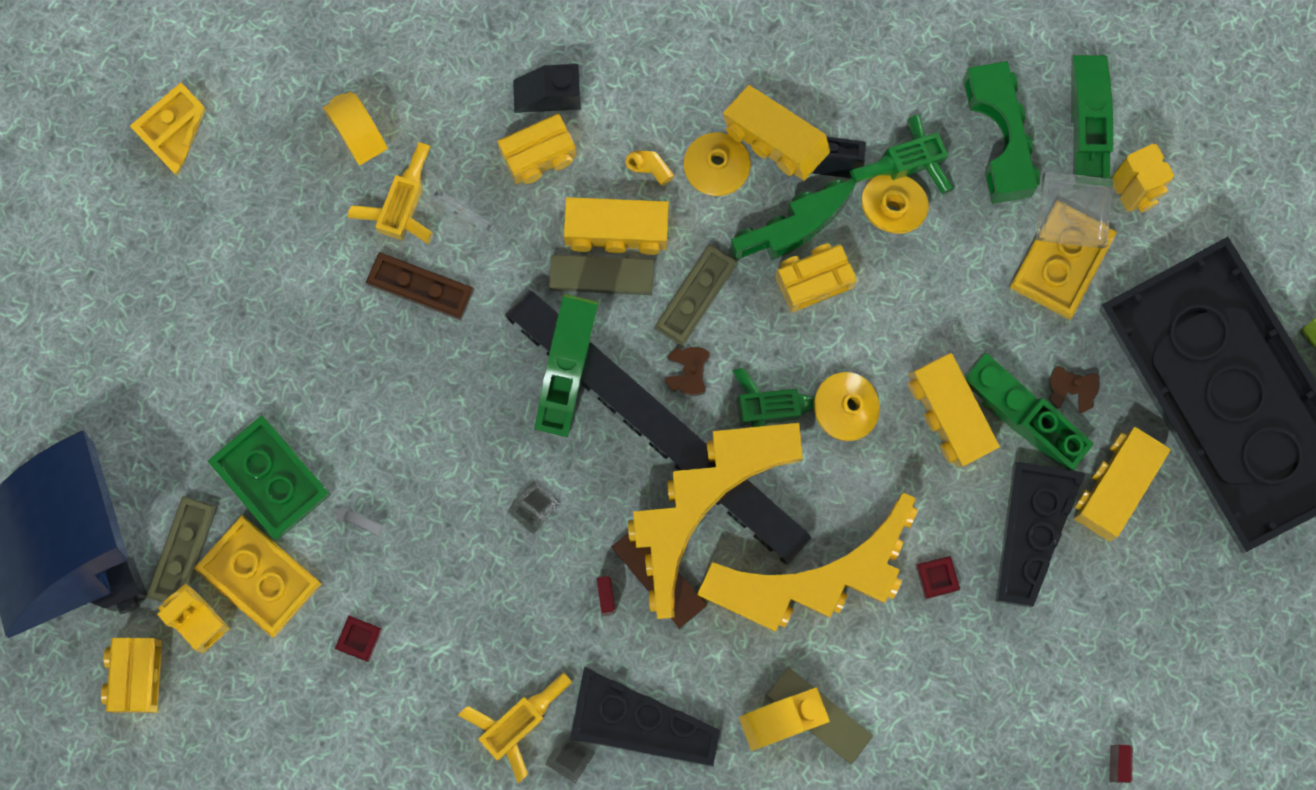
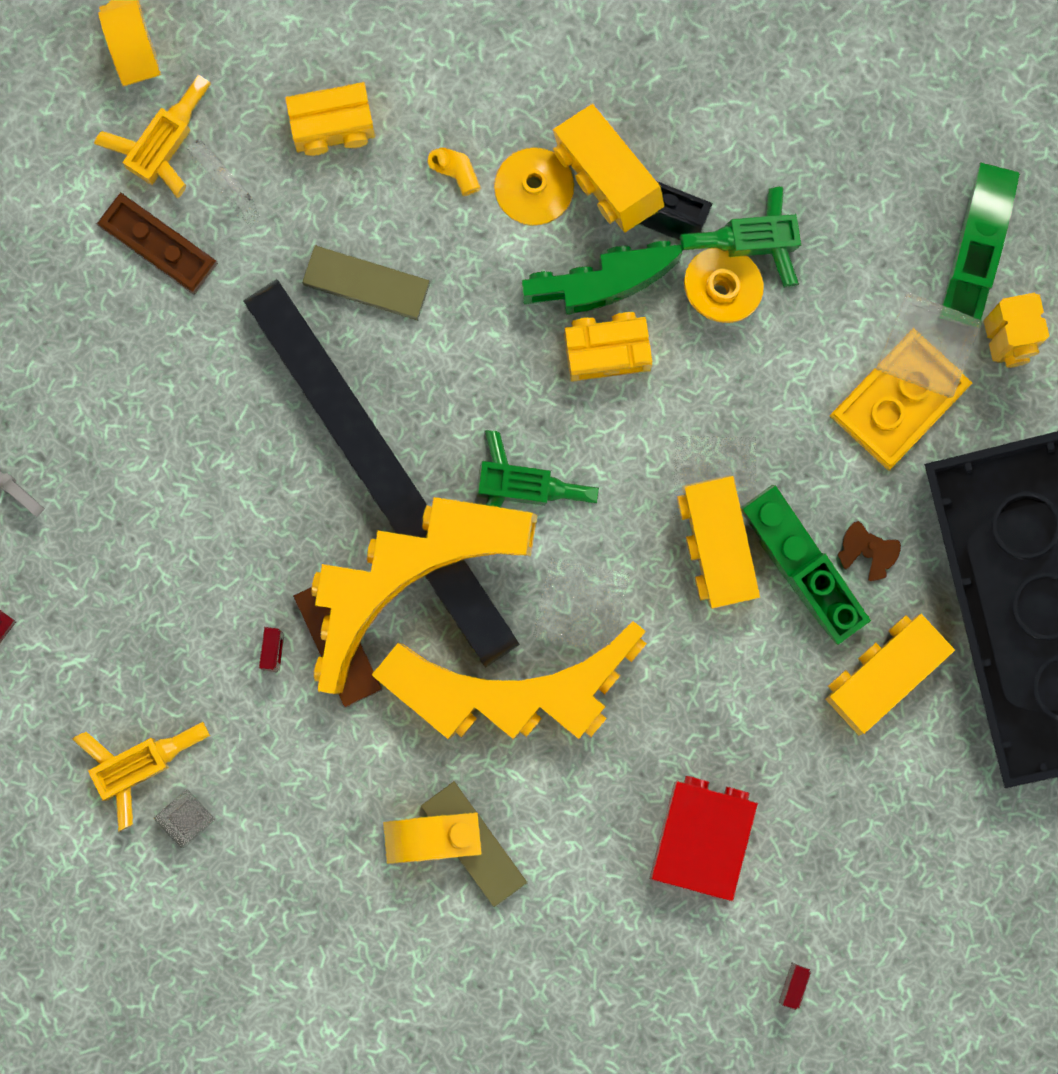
camera: 15 degrees right, 5 degrees up
clear smoke slope [508,481,561,535] -> none
black slope [513,64,581,113] -> none
green slope [534,294,599,437] -> none
yellow brick [564,197,669,255] -> none
black wing [570,667,720,767] -> none
olive tile [654,244,738,347] -> none
reddish brown piece [665,347,710,396] -> none
yellow dish [814,372,880,441] -> none
dark red tile [915,556,960,600] -> none
green arch [963,61,1040,204] -> none
black wing [995,461,1086,608] -> none
none -> red brick [649,776,758,901]

